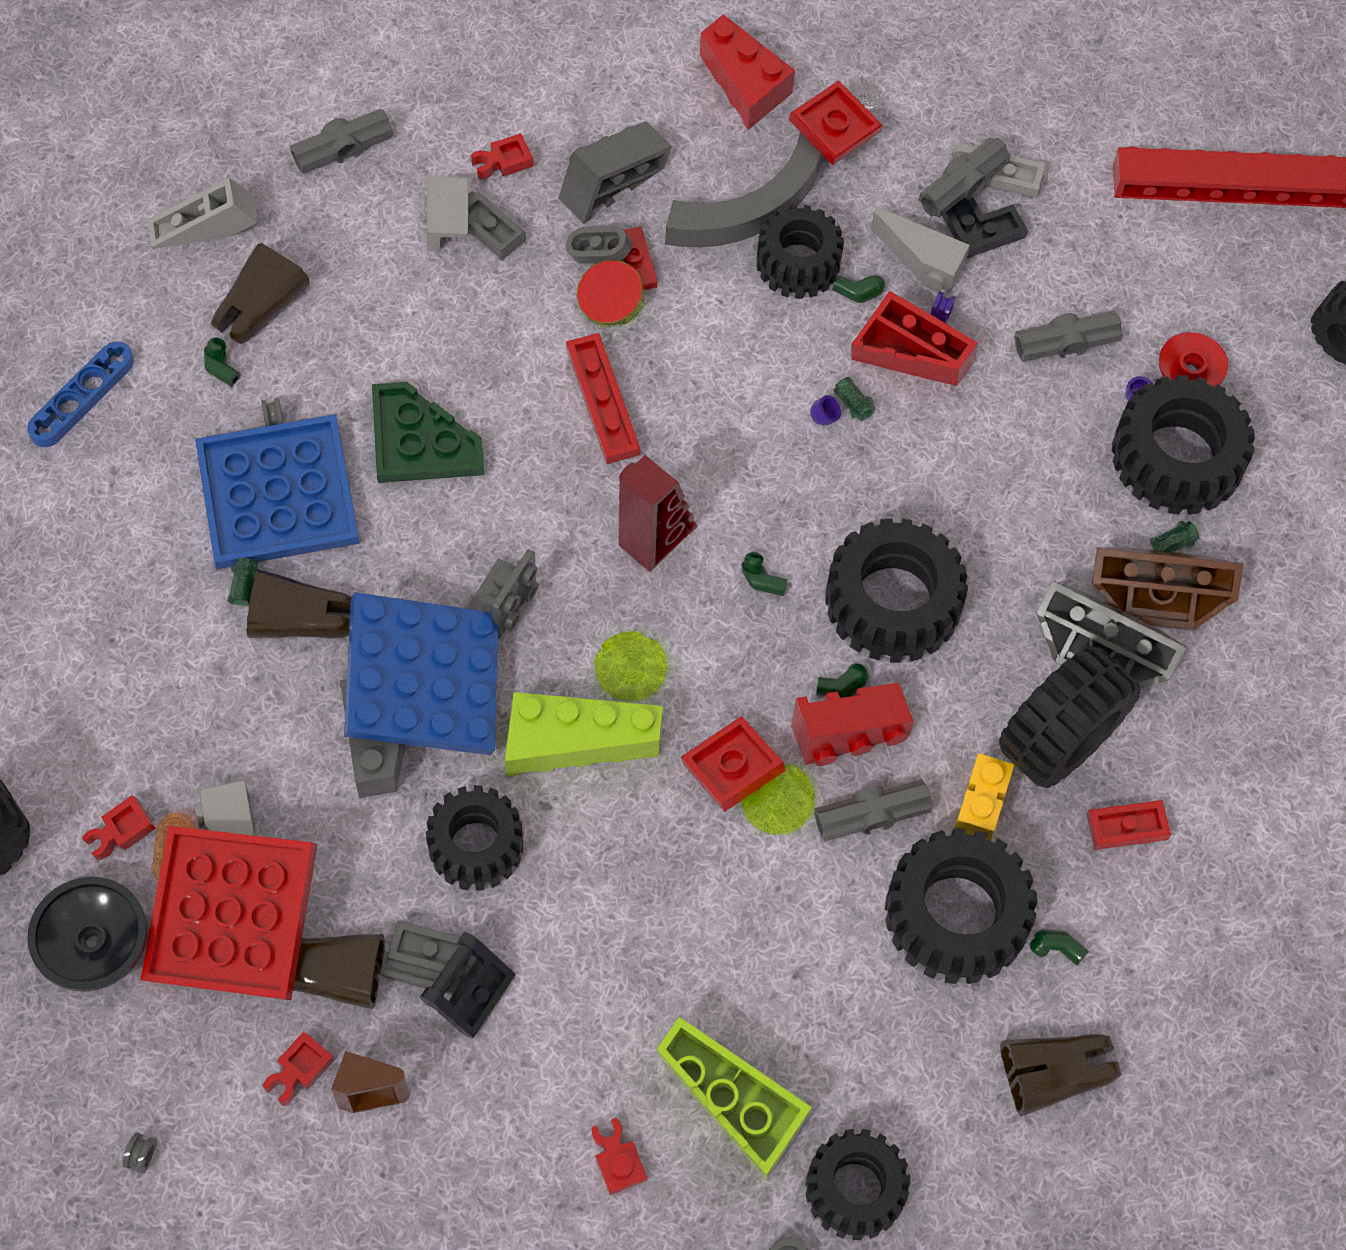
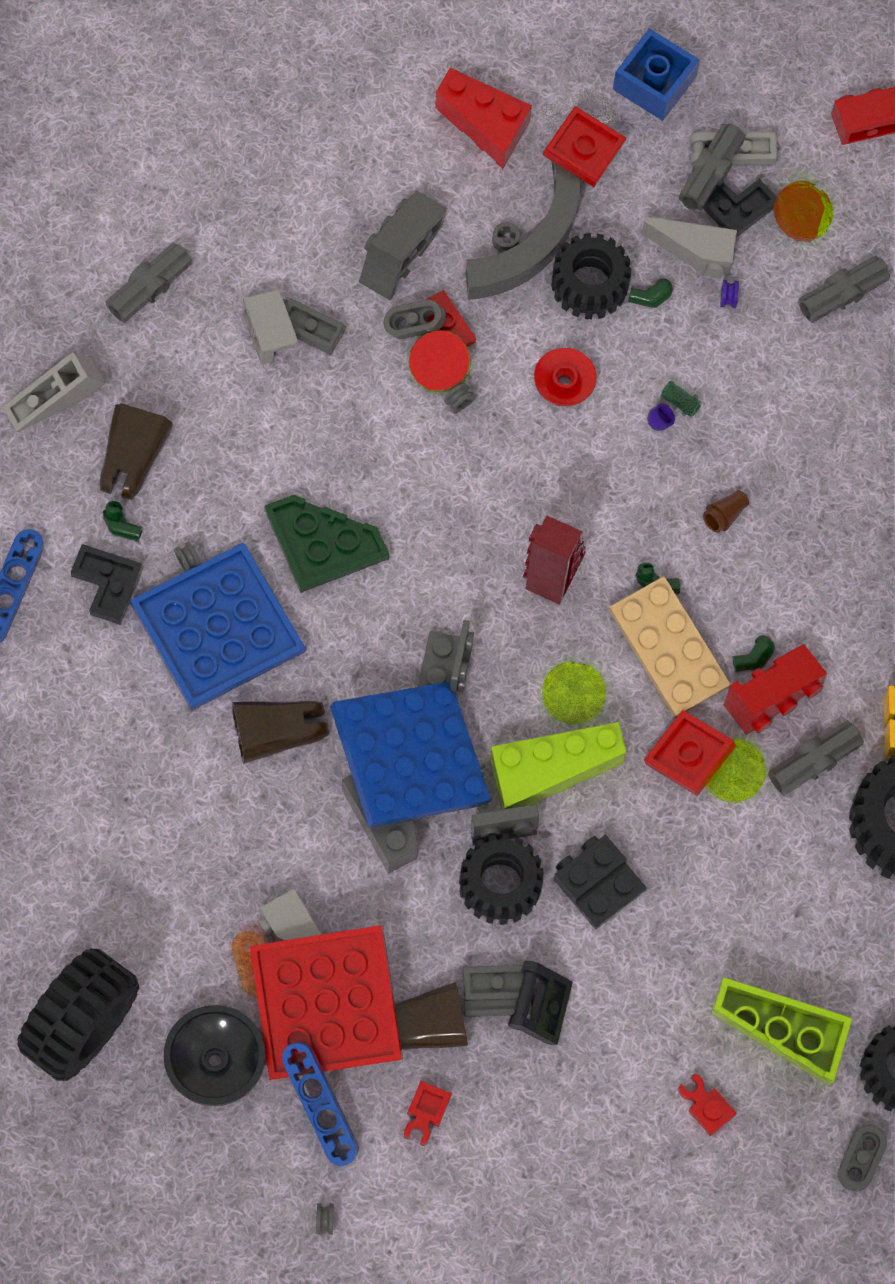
camera: 20 degrees left, 5 degrees up
red plate [82,795,156,860] -> none
clear green pin [227,558,258,607] -> none
reddish brown tile [331,1051,410,1113] -> none
red plate [470,133,534,179] -> none
red plate [566,333,640,464] -> none
black tyre [825,518,968,663] -> none
red wedge [851,291,978,386] -> none
none -> black plate [71,544,143,625]
none -> blue beam [282,1041,359,1166]
none -> dark grey bush [444,383,476,414]
none -> dark grey plate [471,804,539,845]
none -> dark grey bush [492,222,520,252]
none -> red dish [534,348,597,406]
none -> black plate [554,835,647,930]
none -> tan plate [608,576,730,718]
none -> blue brick [613,28,700,121]
none -> reddish brown cone [703,490,749,533]
none -> tile [774,181,833,242]

